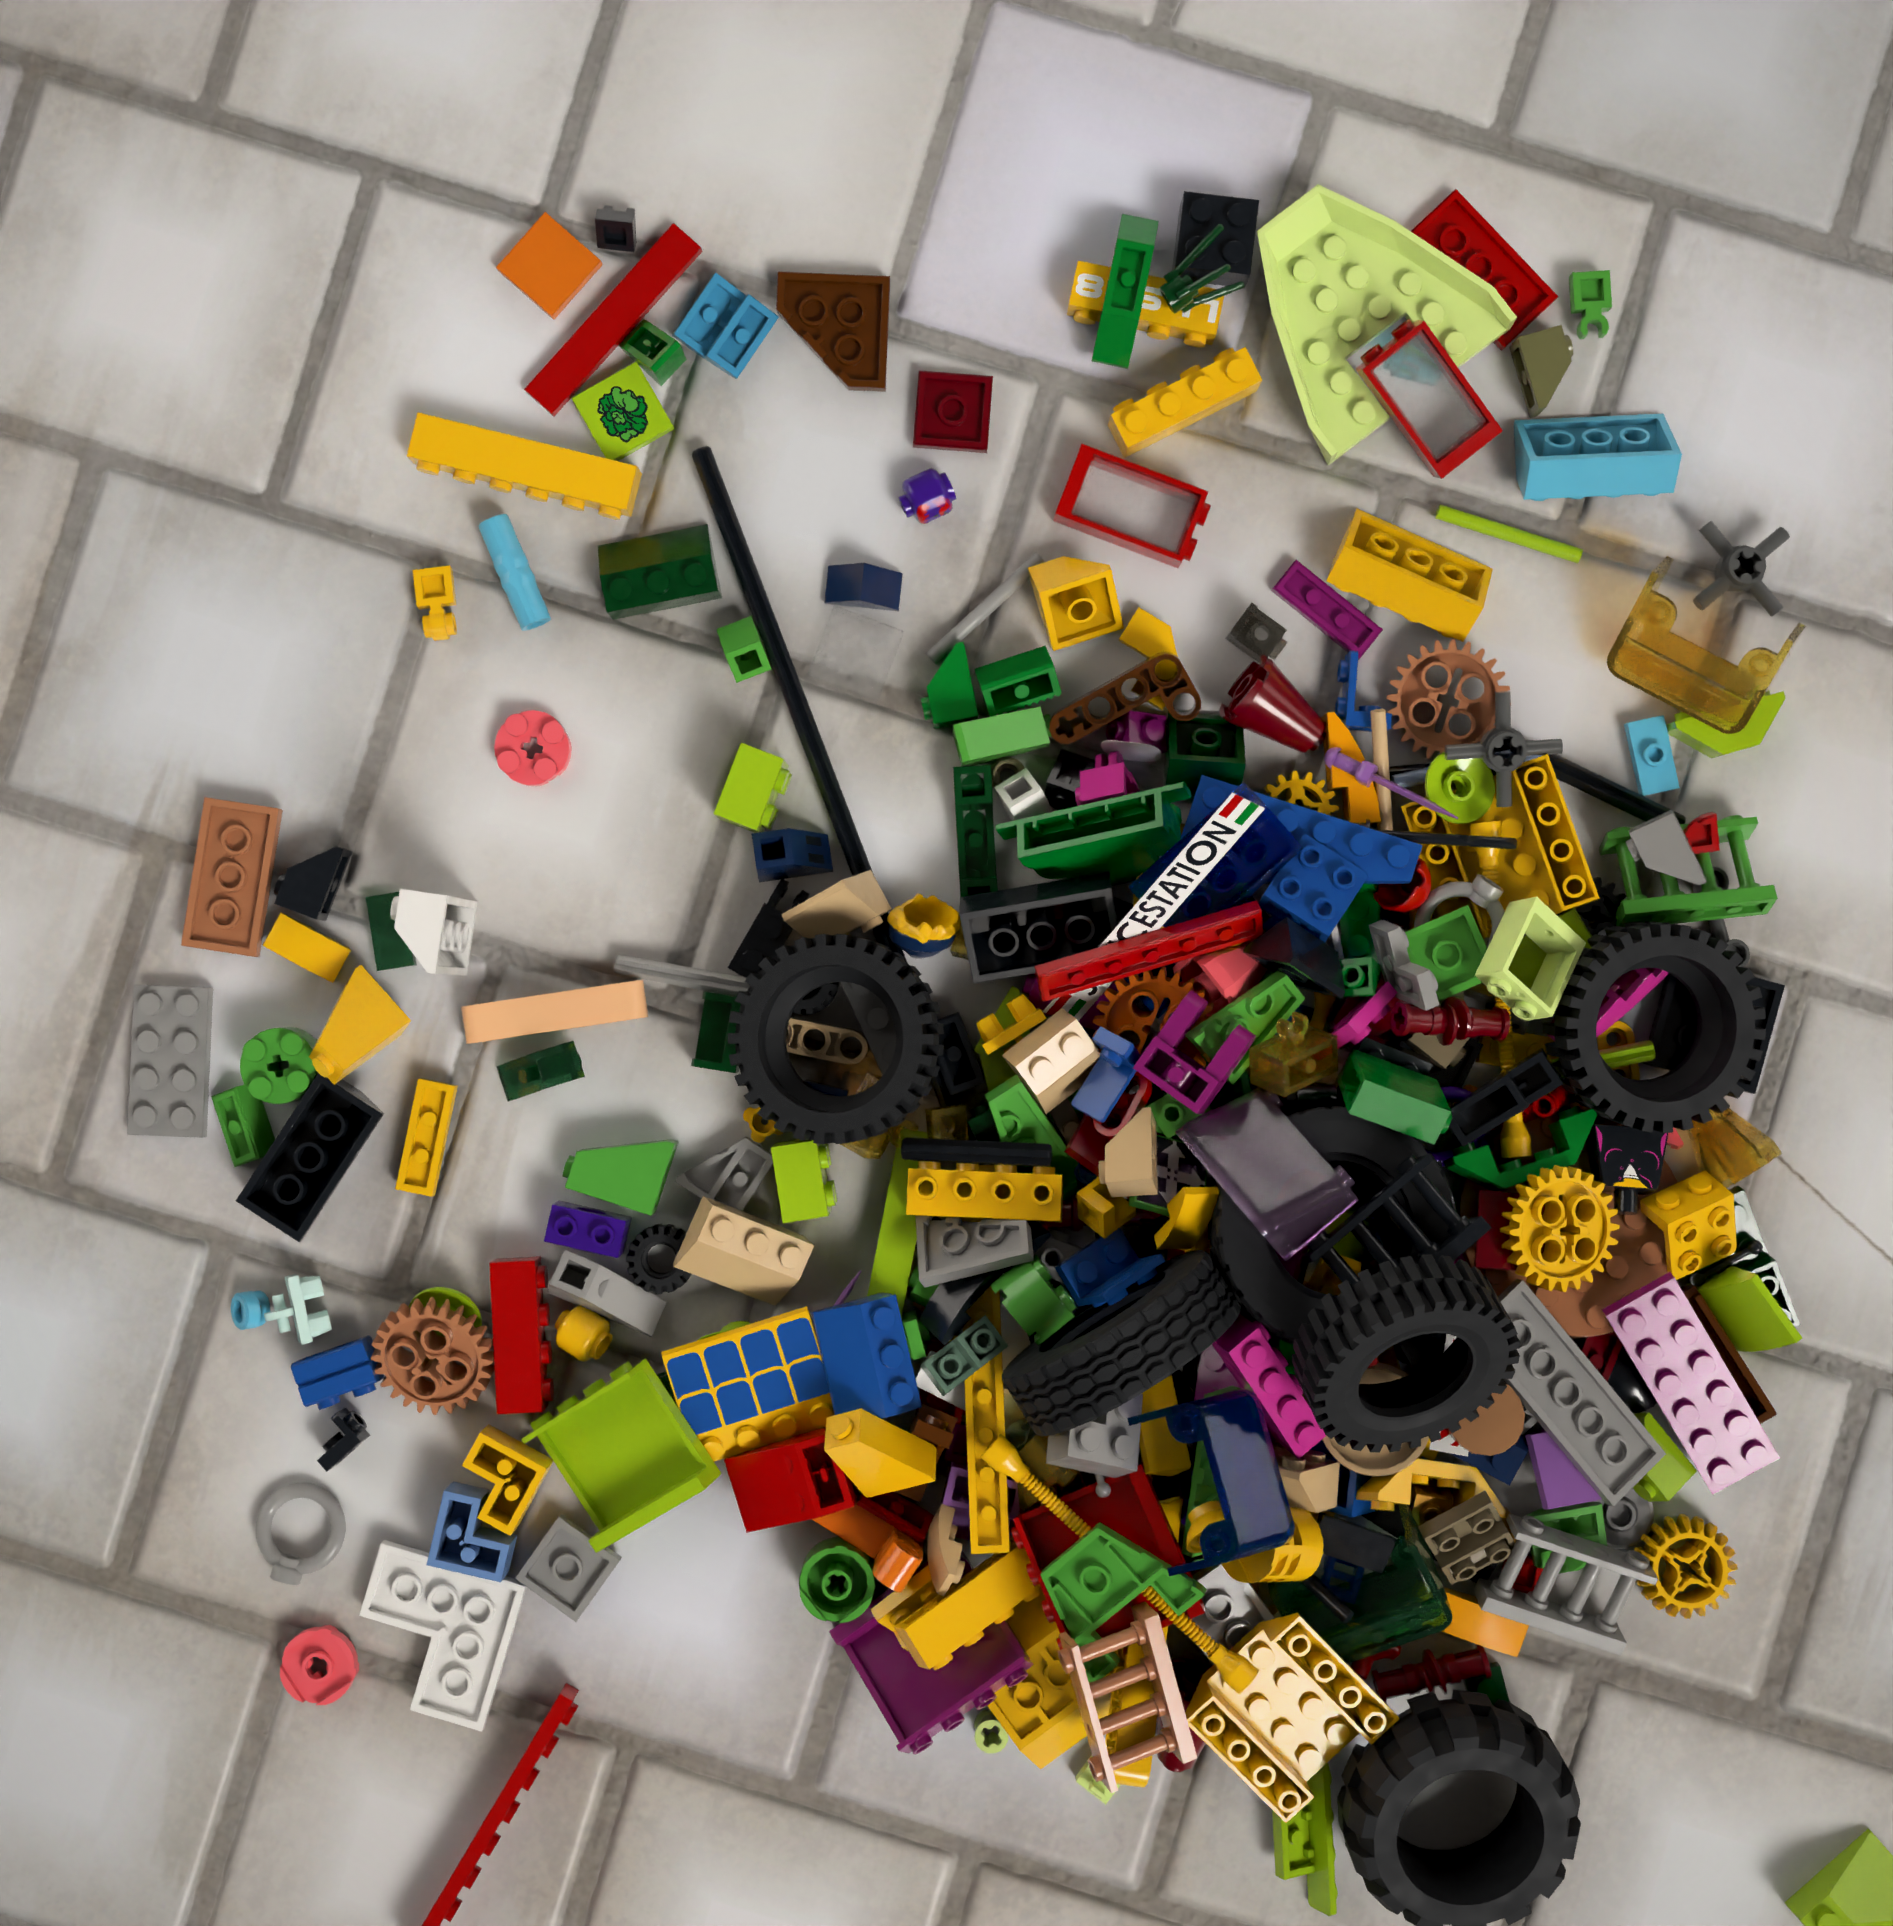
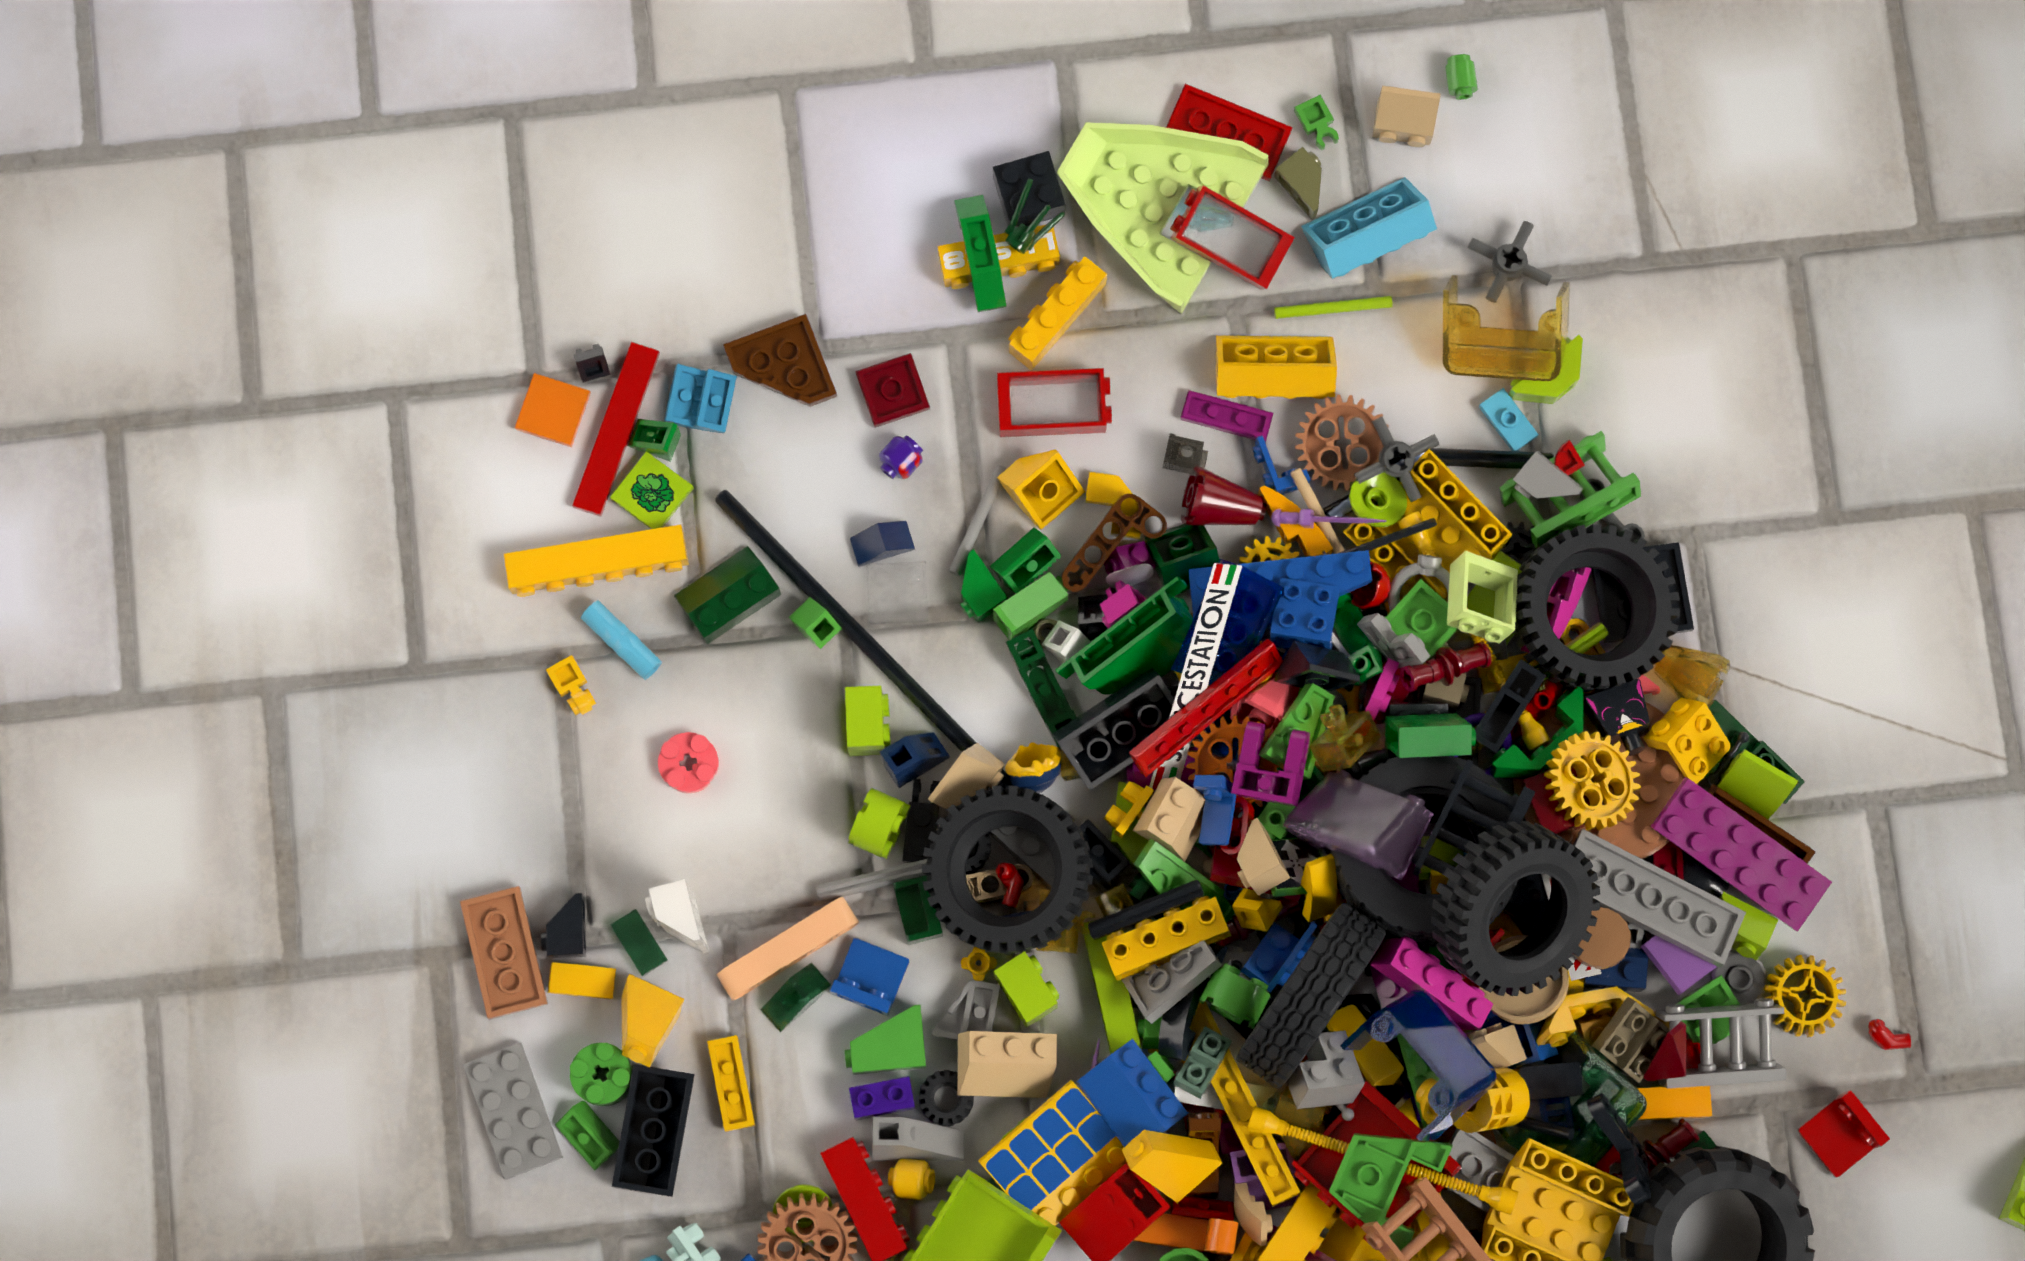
camera: 20 degrees left, 10 degrees down
none -> blue bracket [830,938,909,1016]
none -> lime brick [848,788,911,859]
none -> red arm [996,863,1024,908]
none -> tan slope [1372,85,1441,147]
none -> bright green brick [1445,54,1478,100]
none -> black beam [1587,1093,1651,1205]
none -> dark red slope [1643,1021,1686,1081]
none -> red bracket [1798,1090,1890,1178]
none -> red arm [1868,1019,1911,1050]

